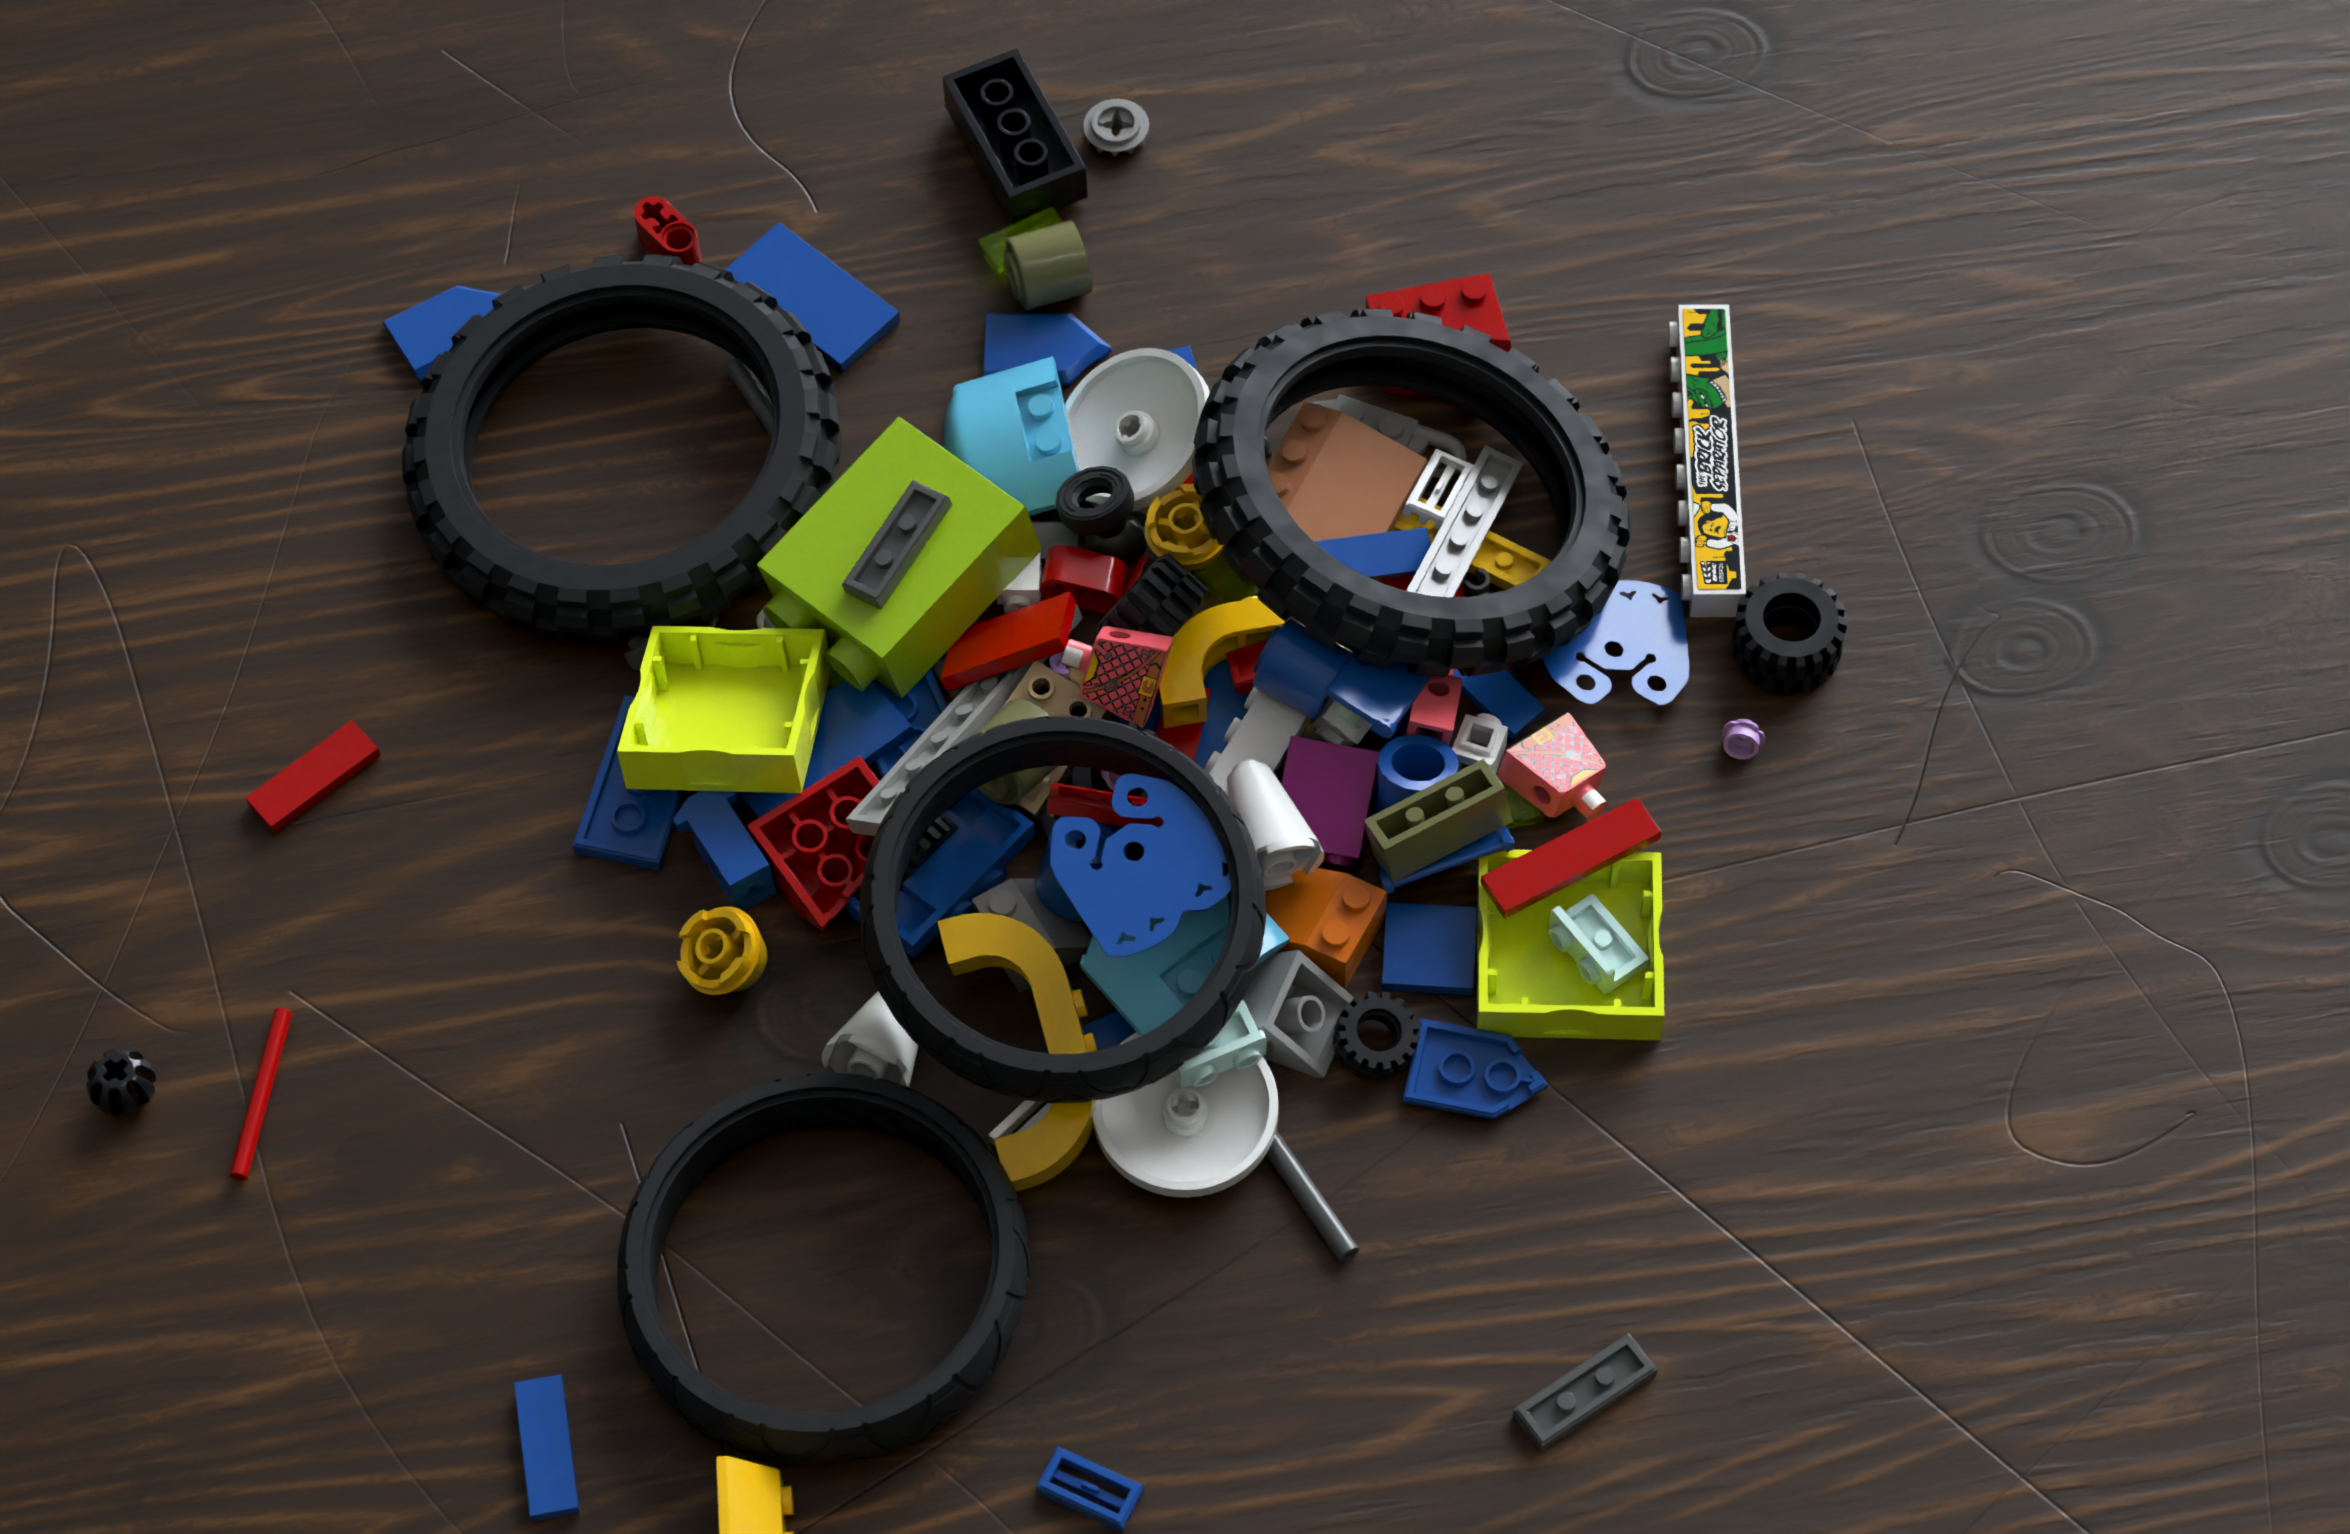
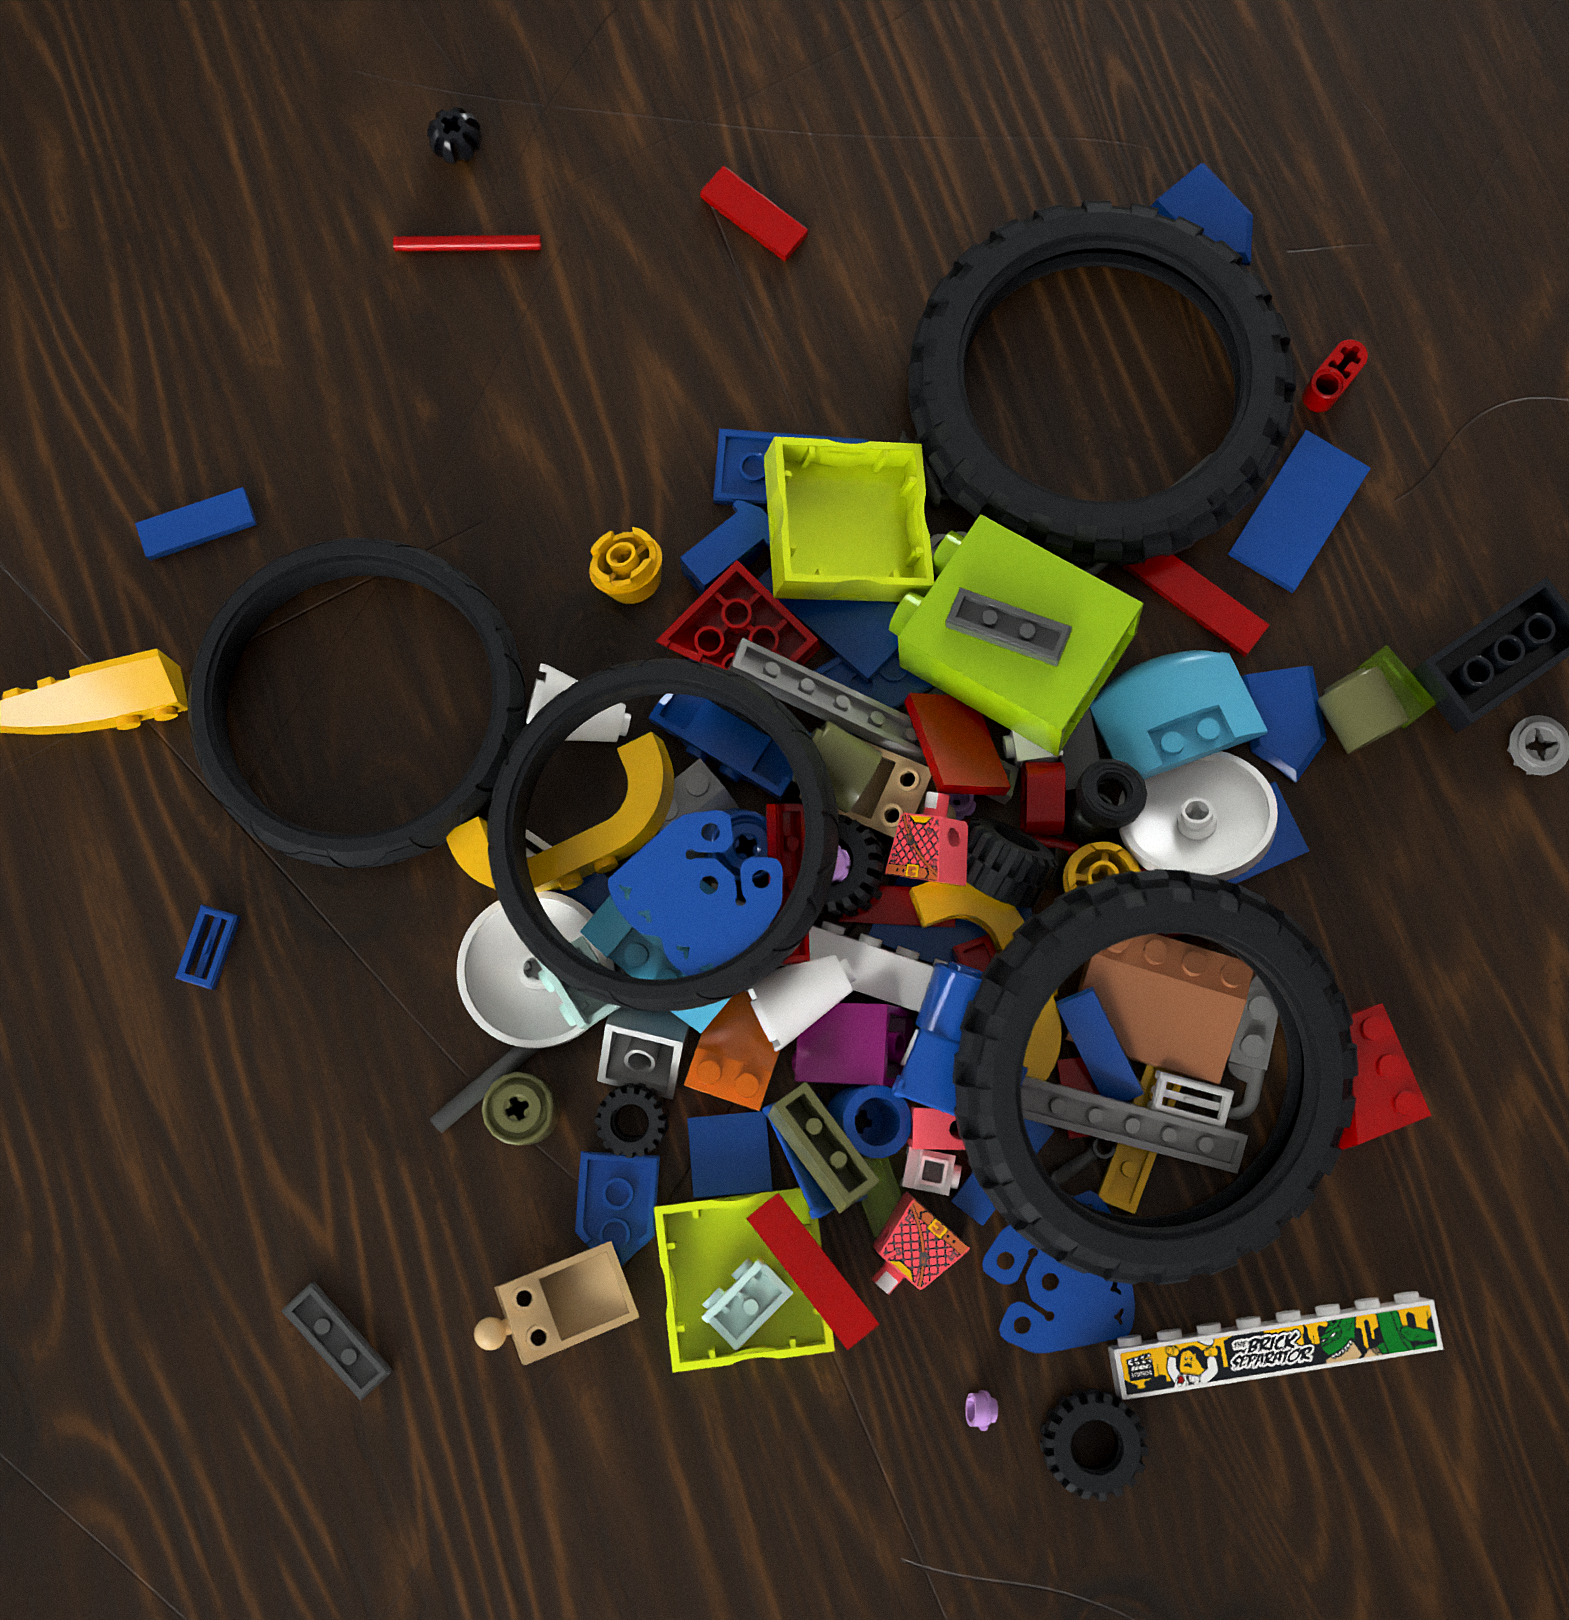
camera: 80 degrees right, 20 degrees up
none -> tan slope [474,1241,640,1365]
none -> olive piece [482,1072,561,1145]
none -> red tile [1123,554,1269,657]

